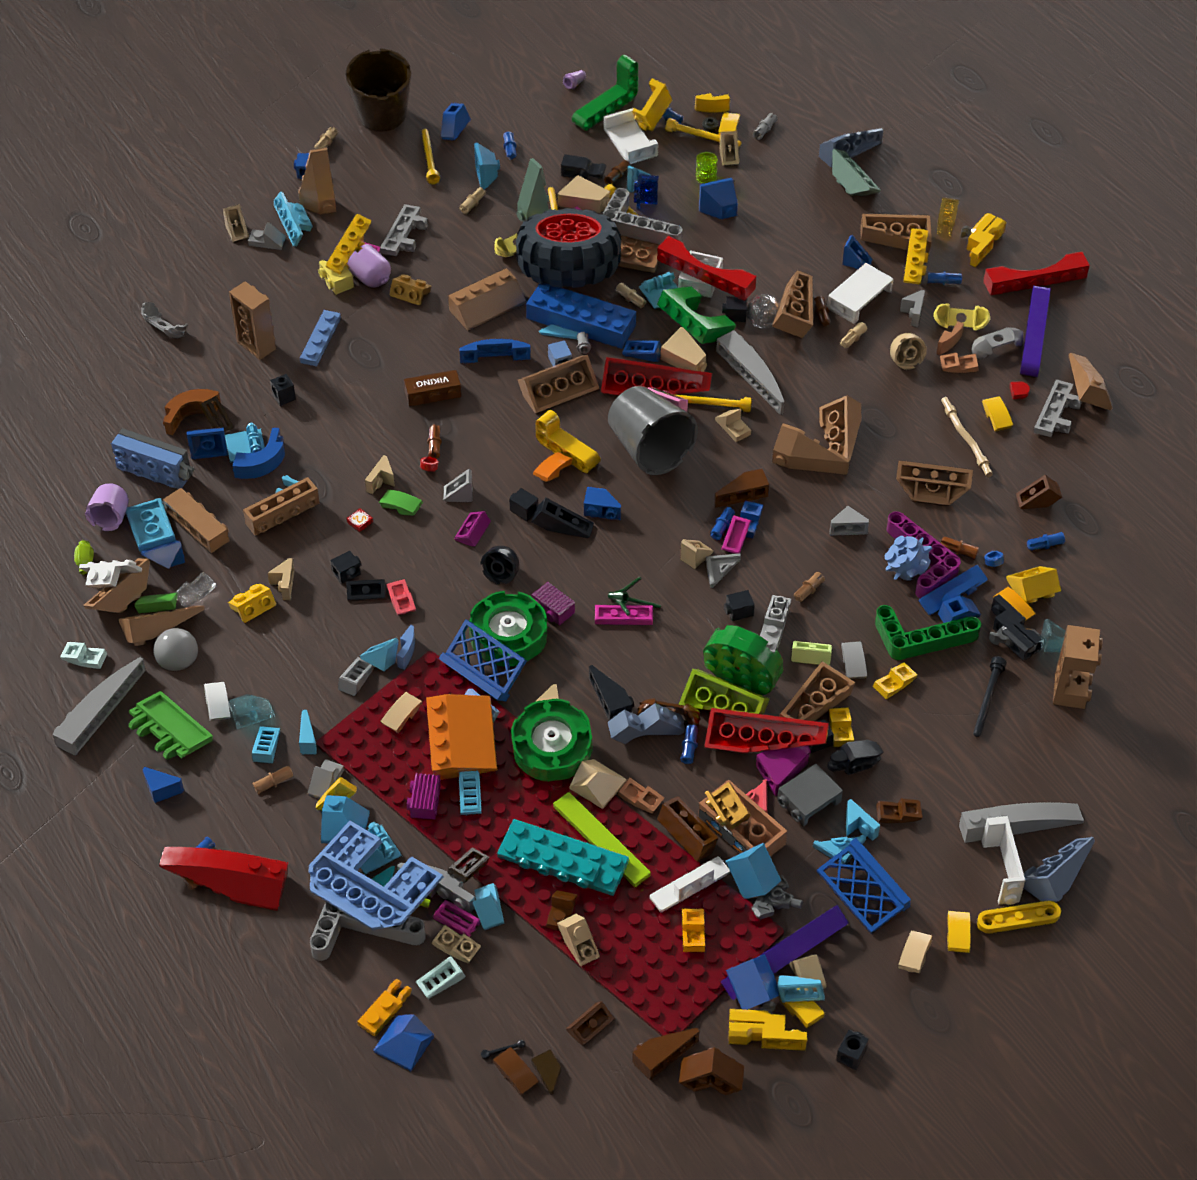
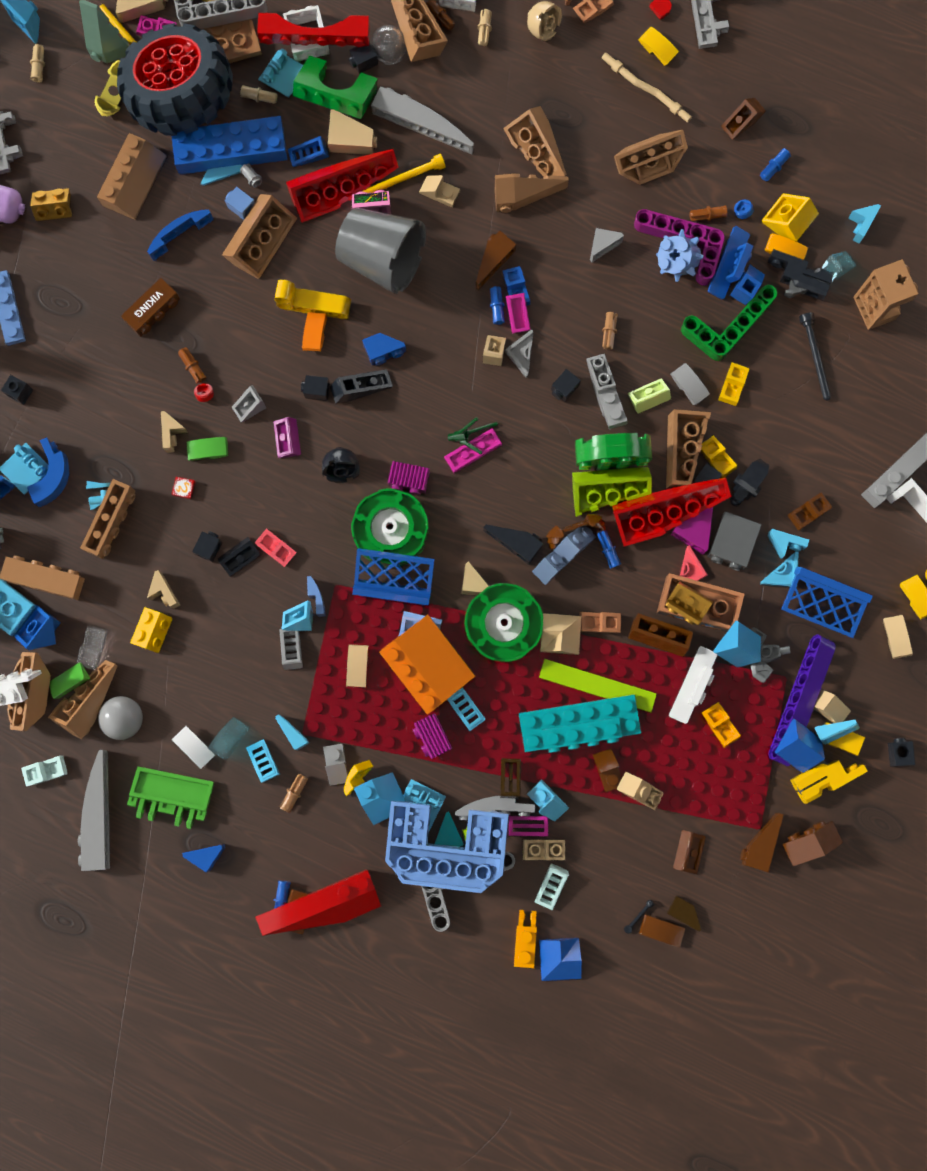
camera: 30 degrees left, 30 degrees up
none -> medium azure slope [848,204,881,243]

